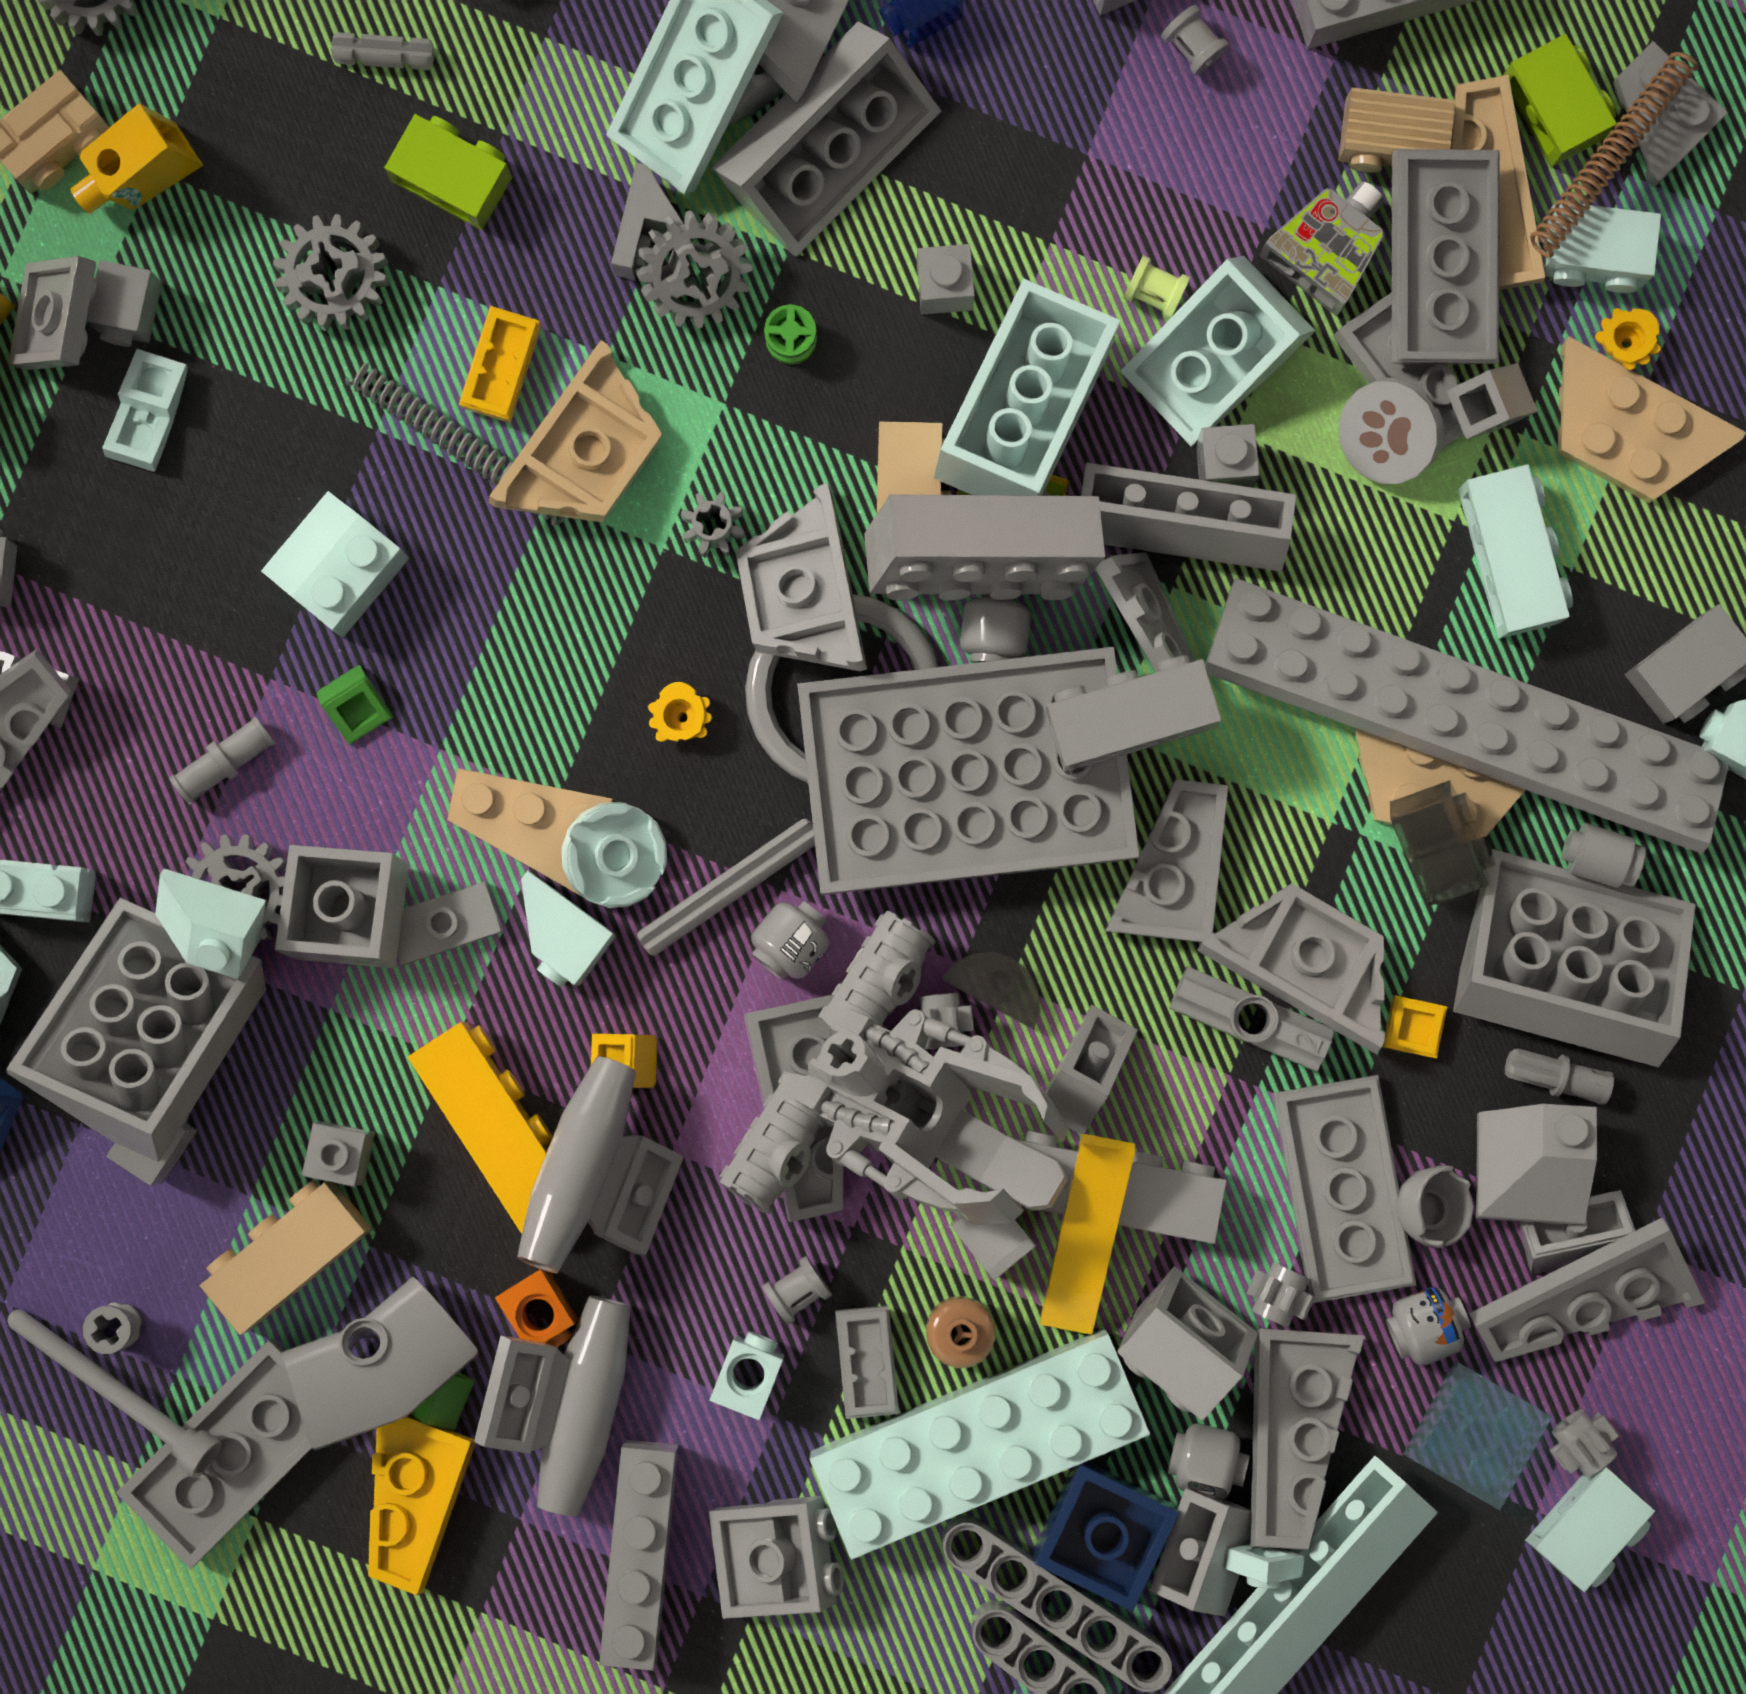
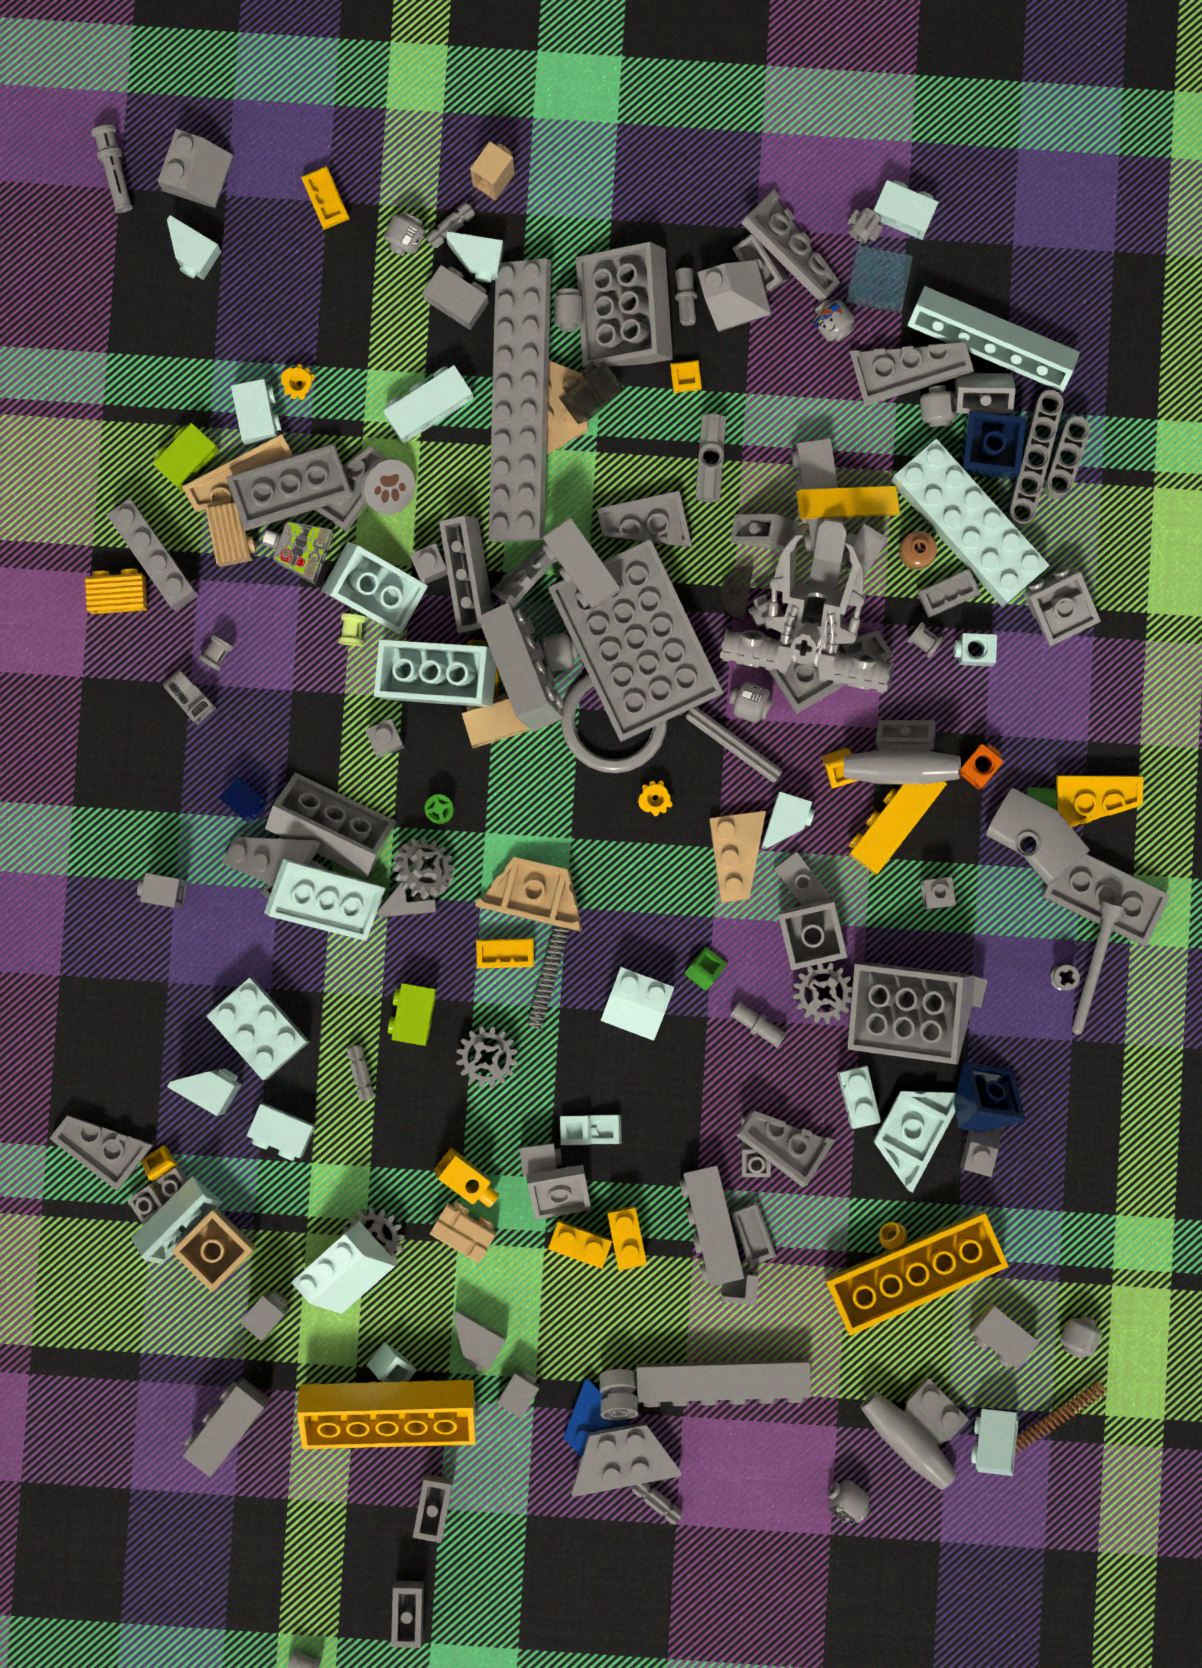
camera: 110 degrees left, 0 degrees up
light aqua slope [155,869,266,979] -> none
tan brick [199,1180,373,1335] -> none
light grey plate [474,1296,631,1517] -> none
light aqua tile [561,802,667,908] -> none
light grey brick [599,1439,679,1671] -> none
light grey gear [681,492,745,558] -> none
light grey wing [736,483,867,671] -> none
light grey brick [1117,1266,1258,1421] -> none
light grey wing [1197,883,1385,1053] -> none
light aqua plate [1226,1544,1305,1589] -> none
light grey gear [1246,1262,1315,1328] -> none
light grey tile [1272,1075,1416,1303] -> none
light grey hair [1397,1166,1474,1248] -> none
light grey brick [1446,363,1538,439] -> none
medium nougat piece [1530,52,1698,257] -> none
tan wing [1557,336,1746,503] -> none
light grey wing [1612,41,1728,188] -> none

